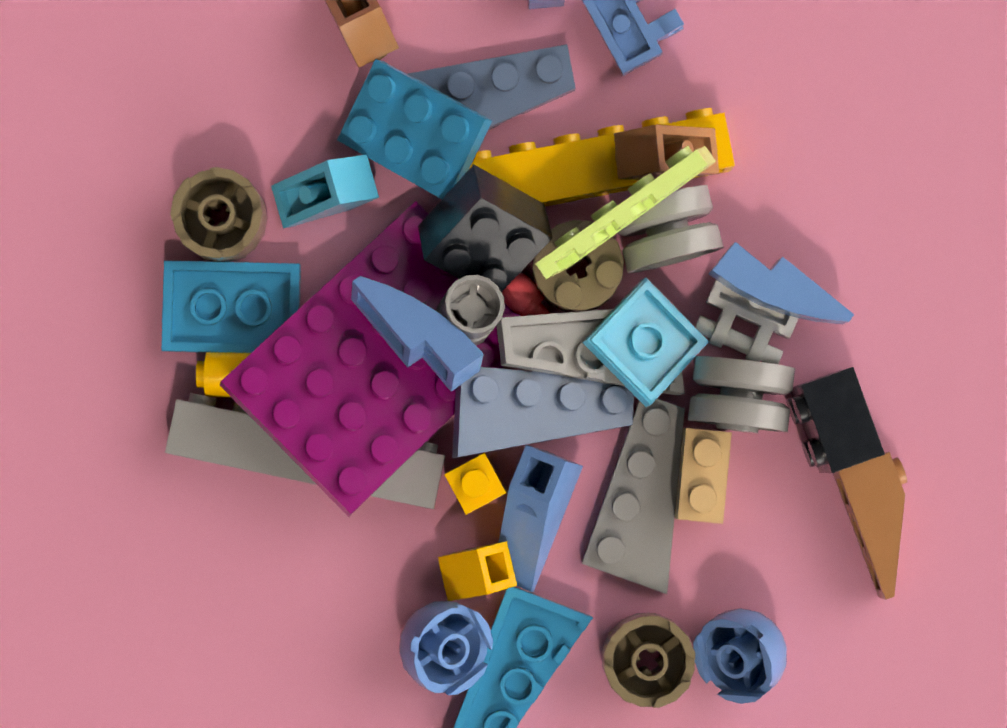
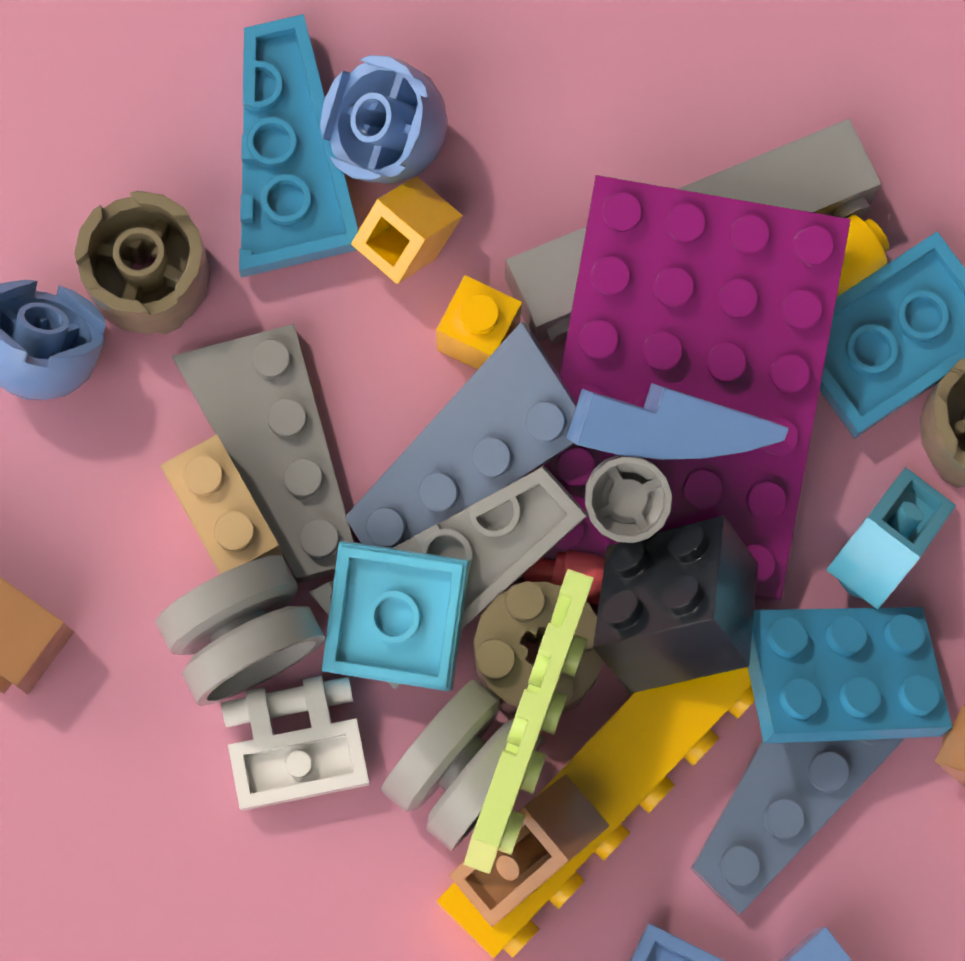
camera: 145 degrees right, 10 degrees down
medium blue slope [498,445,583,592] -> none
medium blue slope [708,242,854,324] -> none
black brick [786,367,885,473] -> none

